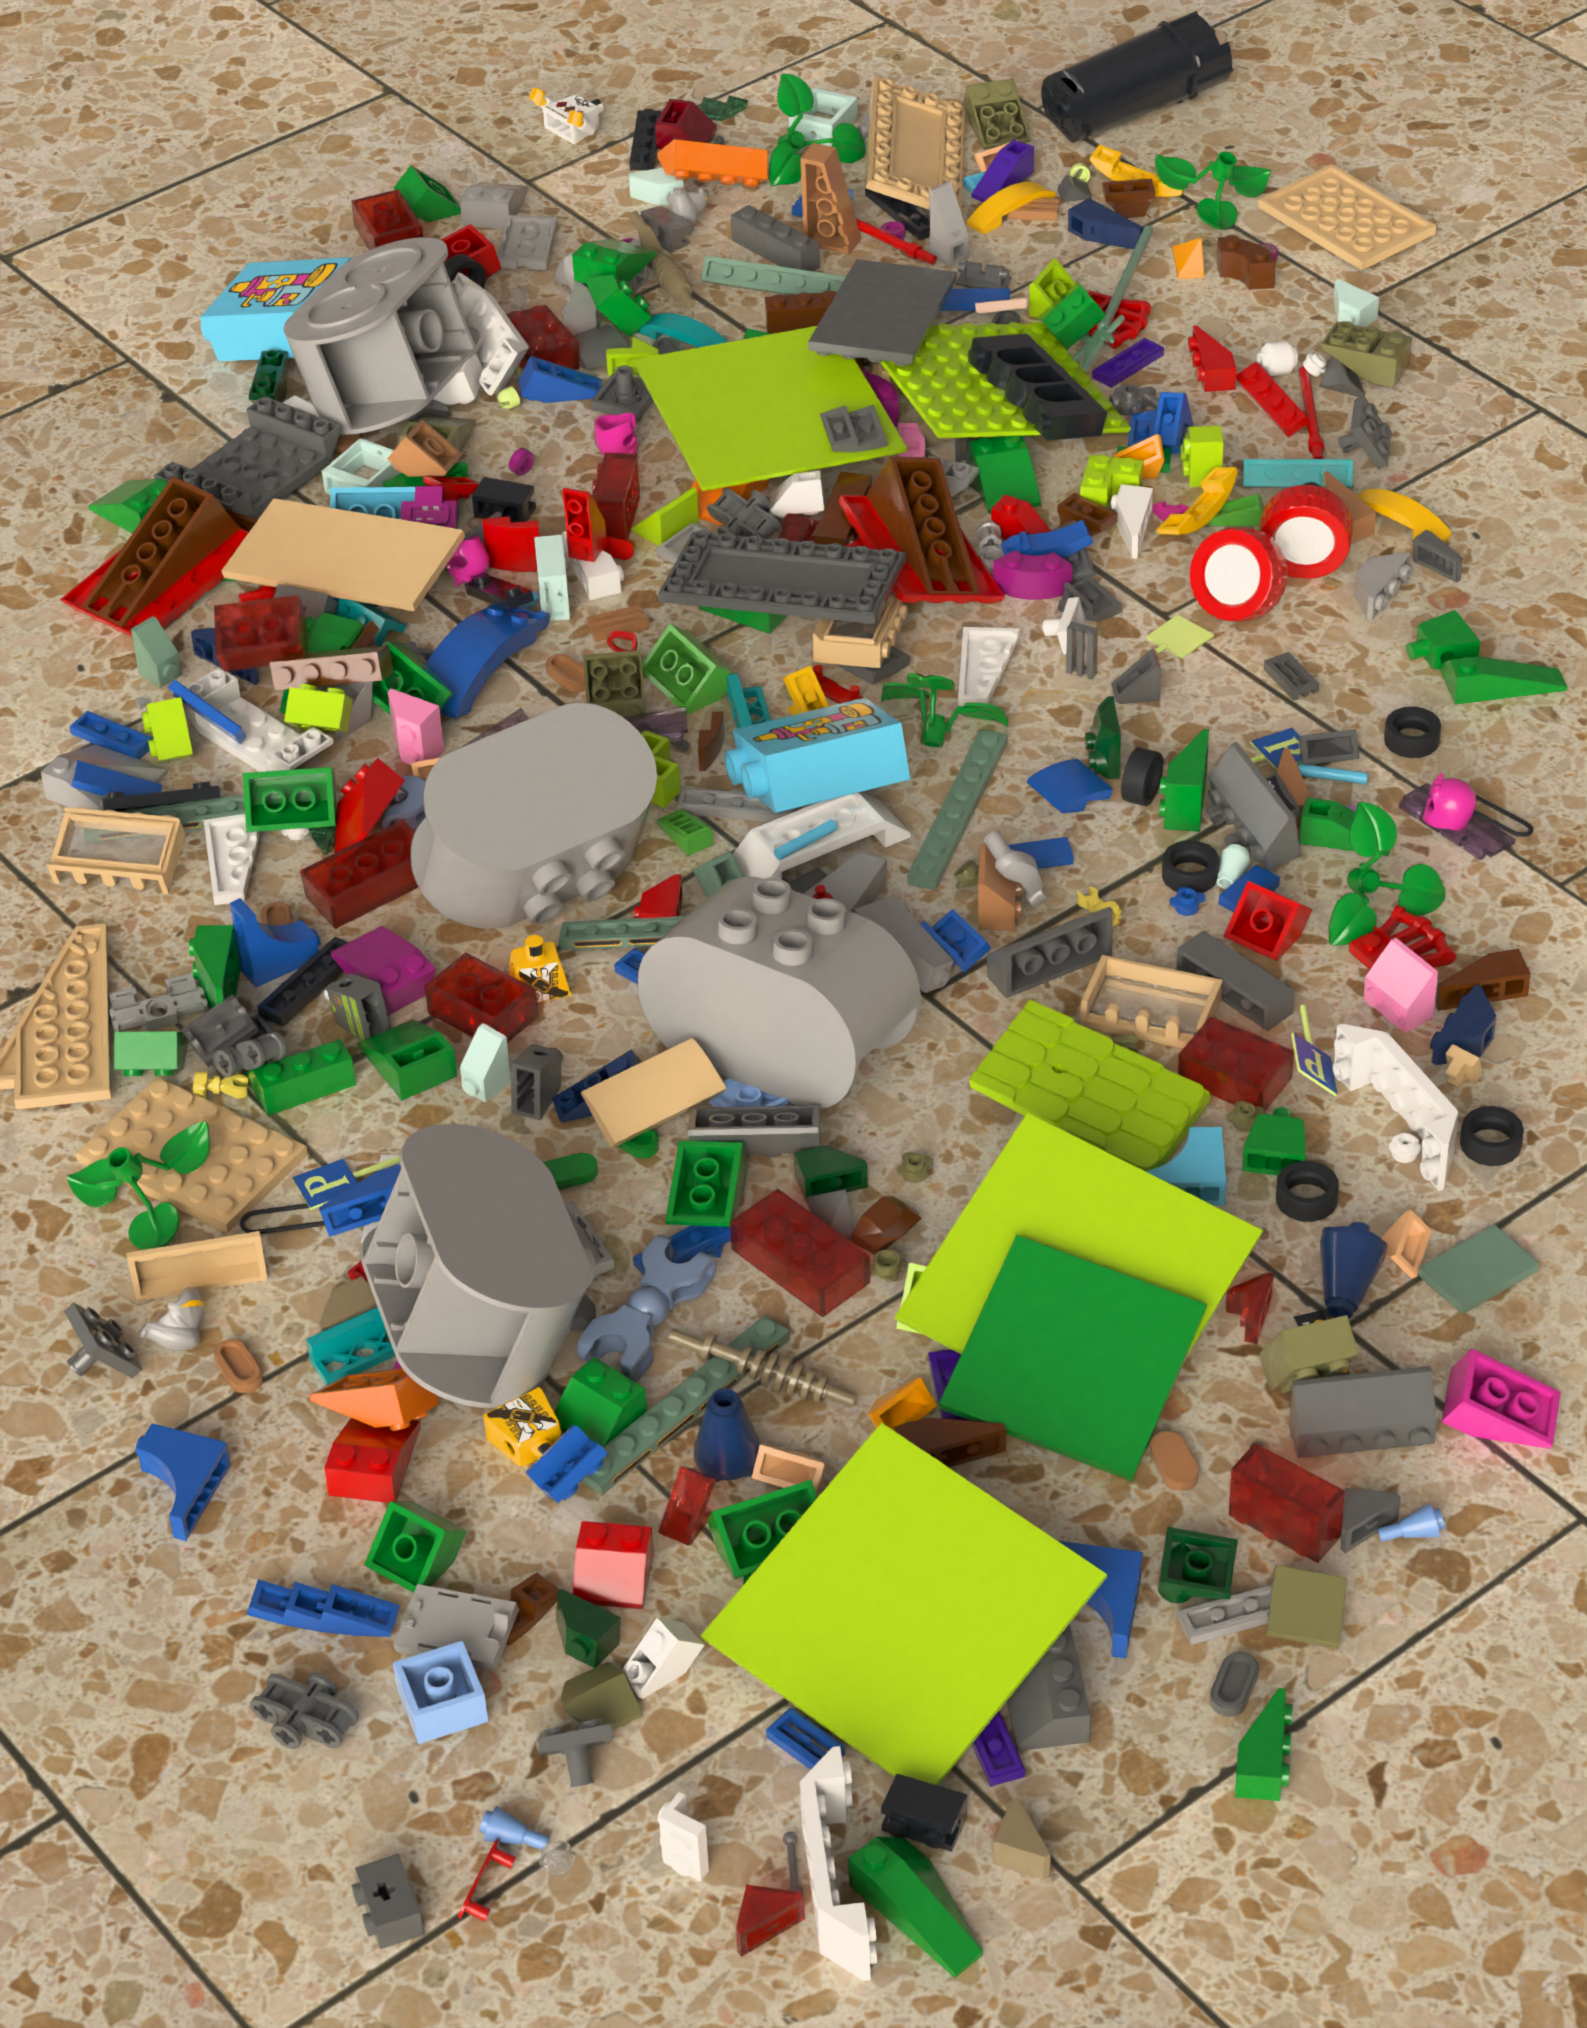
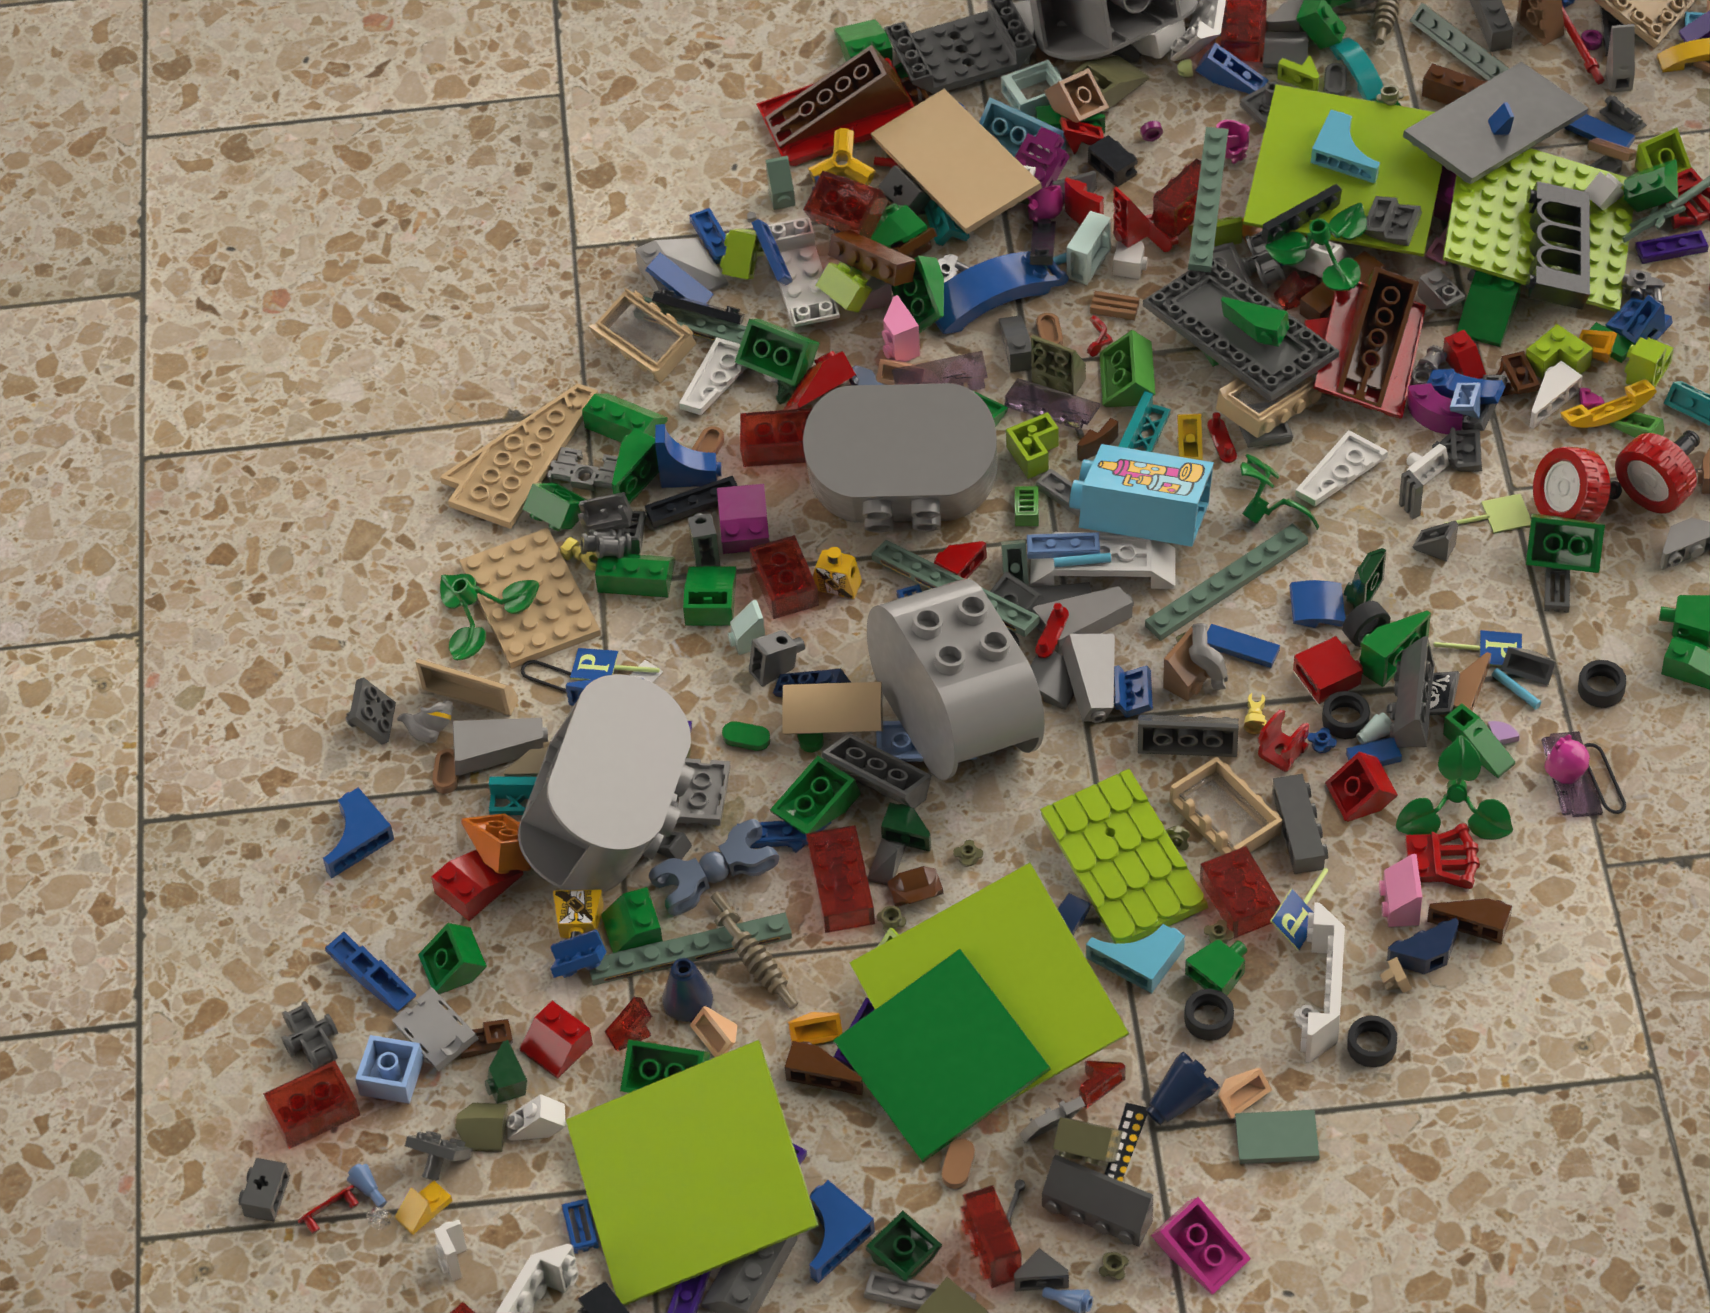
camera: 35 degrees right, 10 degrees up
none -> clear red brick [263,1060,361,1149]
none -> yellow slope [395,1180,453,1235]
none -> light grey slope [453,718,548,775]
none -> green slope [582,393,668,443]
none -> yellow piece [808,128,876,188]
none -> dark grey slope [999,315,1032,373]
none -> light grey piece [1020,1096,1086,1143]
none -> medium blue tile [1027,532,1100,559]
none -> olive plate [1099,1252,1129,1280]
none -> sand green plate [1188,127,1228,272]
none -> green slope [1221,297,1289,347]
none -> red piece [1258,709,1309,772]
none -> black plate [1261,184,1342,244]
none -> green plant [1265,202,1367,291]
none -> red piece [1293,636,1363,706]
none -> medium azure arch [1311,110,1380,183]
none -> olive plate [1377,85,1404,105]
none -> medium blue slope [1450,383,1481,419]
none -> blue slope [1488,102,1514,135]
none -> green slope [1526,514,1605,573]
none -> white slope [1584,172,1624,210]

